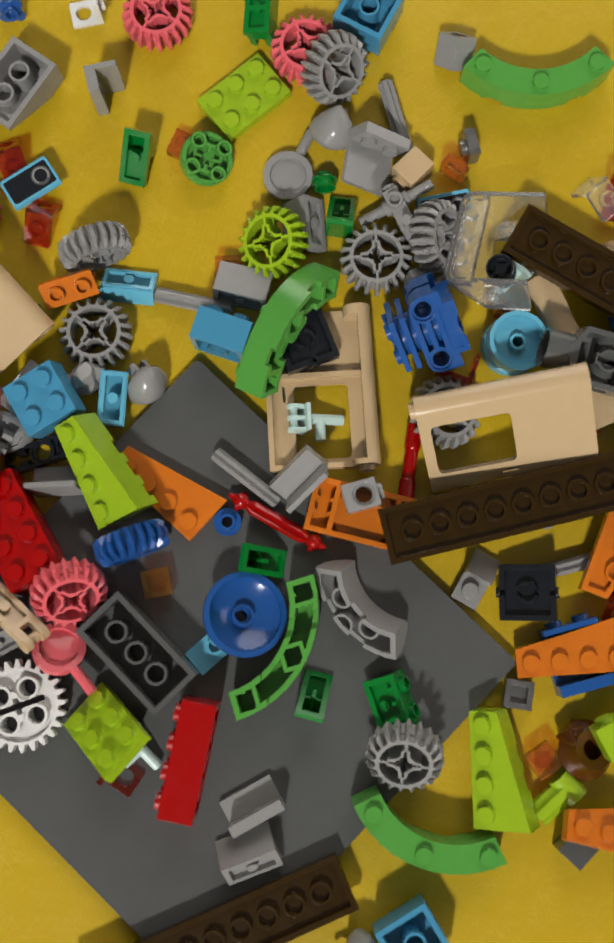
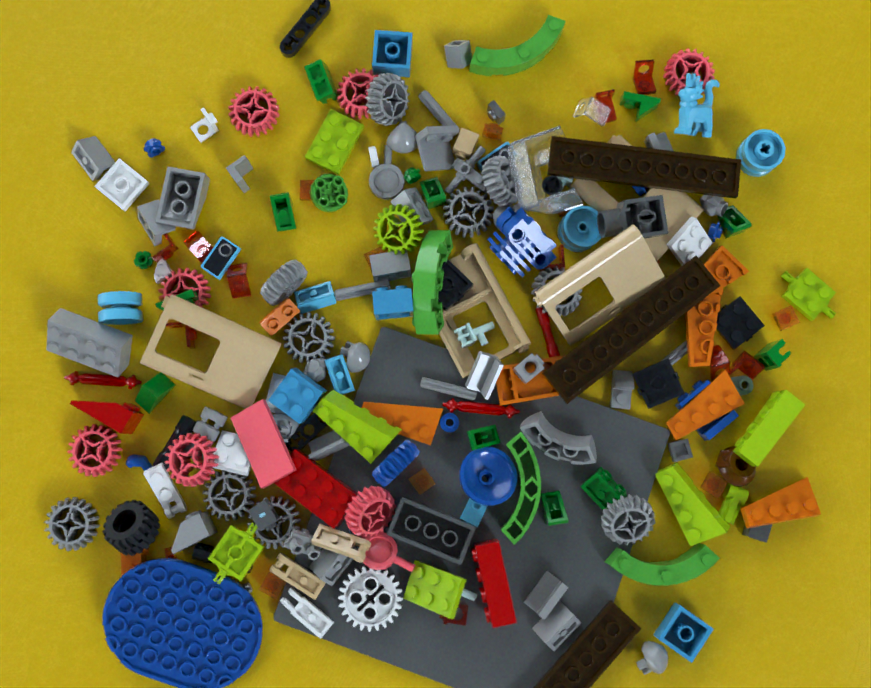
camera: 30 degrees left, 0 degrees up
none -> white tile [368,146,379,169]

